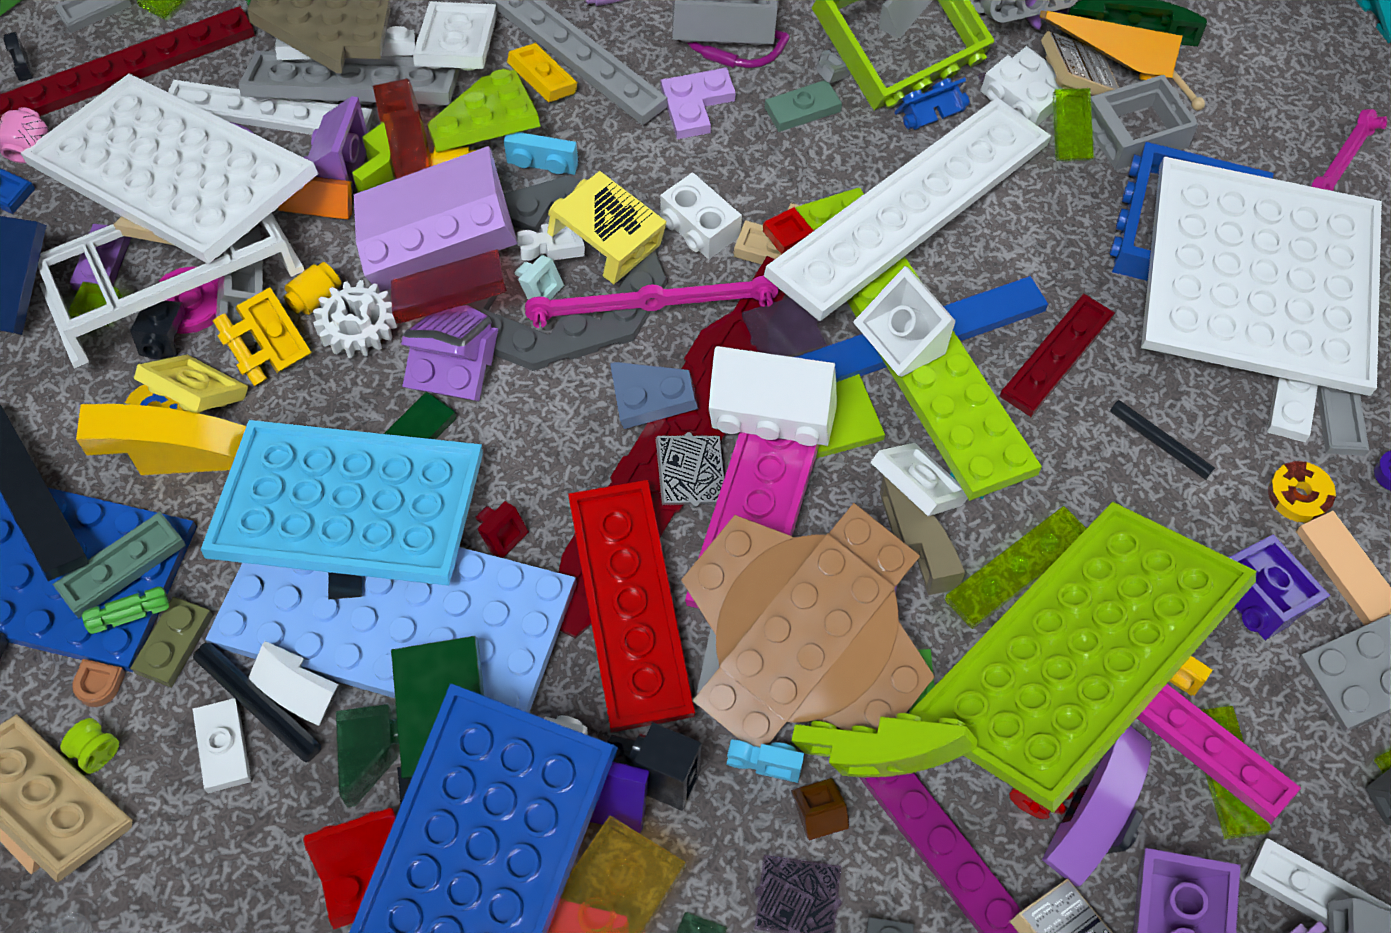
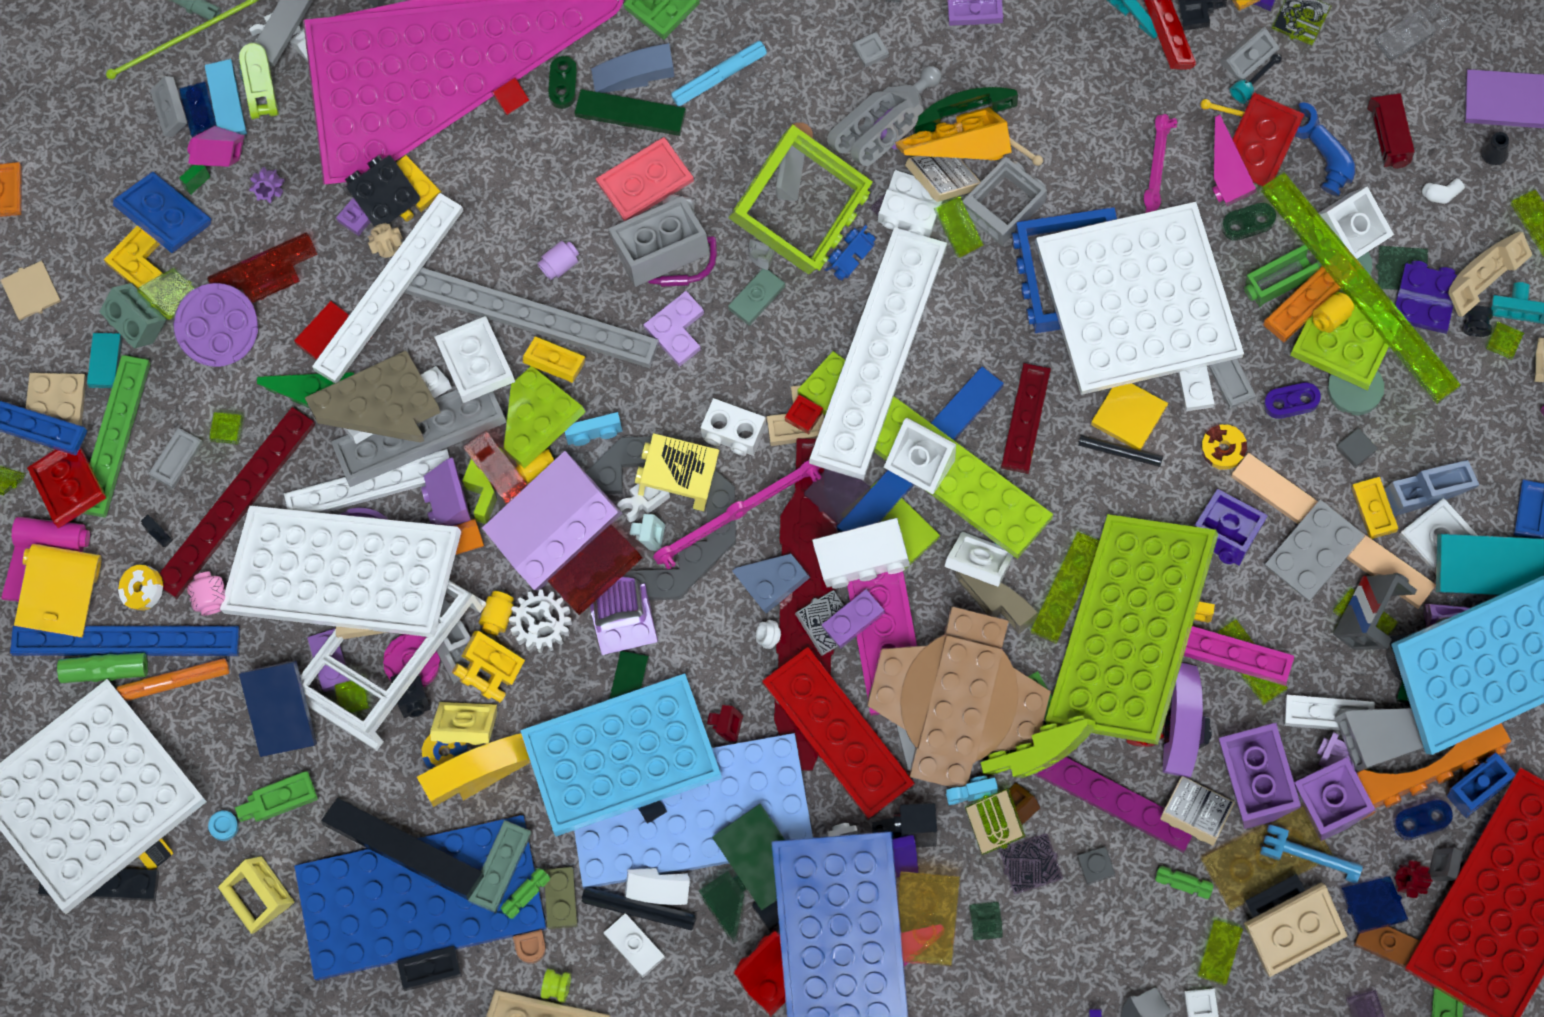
camera: 20 degrees left, 10 degrees up
none -> white plate [756,620,781,649]
none -> medium lavender plate [822,589,885,649]
none -> piece [965,789,1026,855]
none -> yellow tile [1091,383,1168,450]

